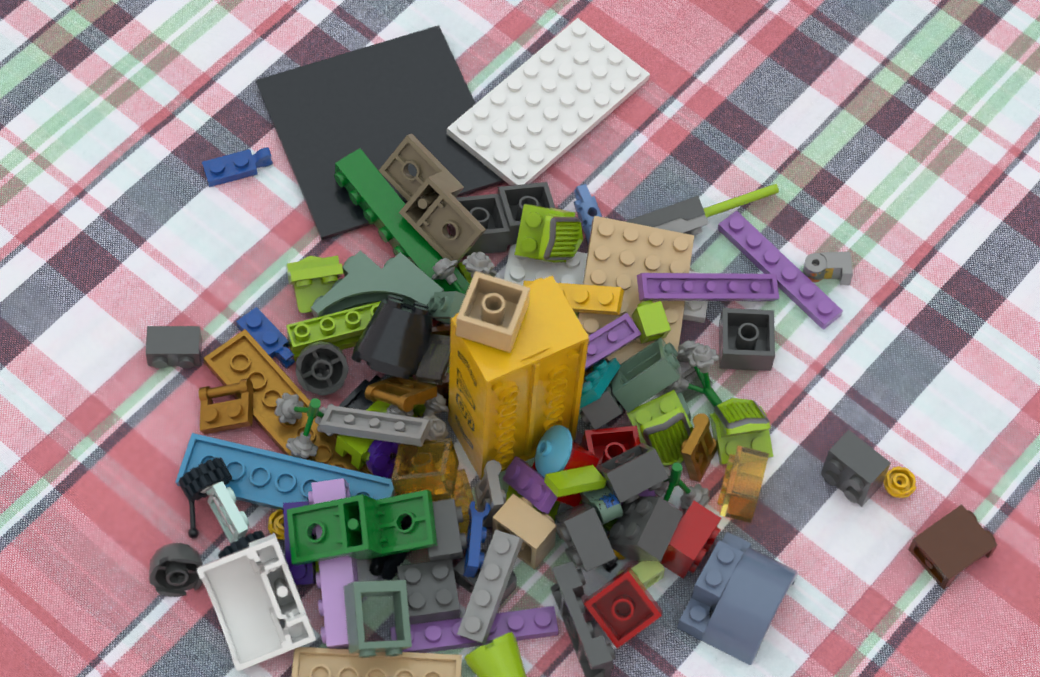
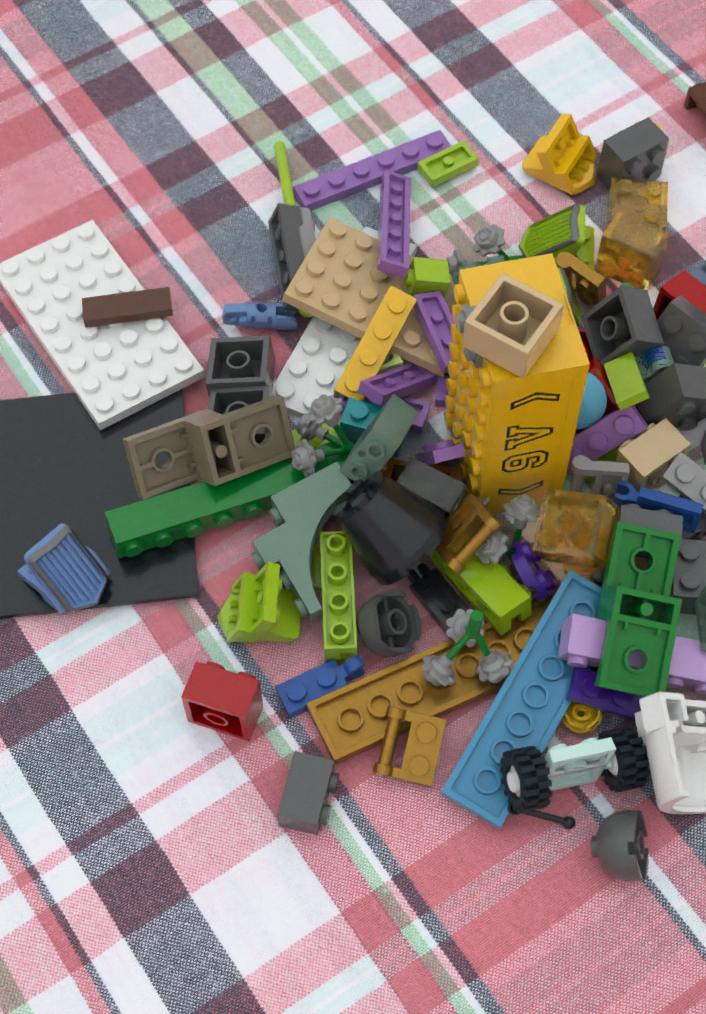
camera: 70 degrees left, 0 degrees up
blue plate [202,147,273,187] -> none
light grey plate [319,405,431,446] -> none
lime piece [514,204,583,263] -> none
dark grey brick [719,308,775,371] -> none
light grey leg [803,252,853,285] -> none
none -> medium blue piece [17,523,110,614]
none -> reddish brown tile [82,287,173,327]
none -> red brick [181,661,263,742]
none -> lime plate [417,140,479,188]
none -> yellow piece [521,113,598,195]
none -> clear yellow brick [605,177,668,248]

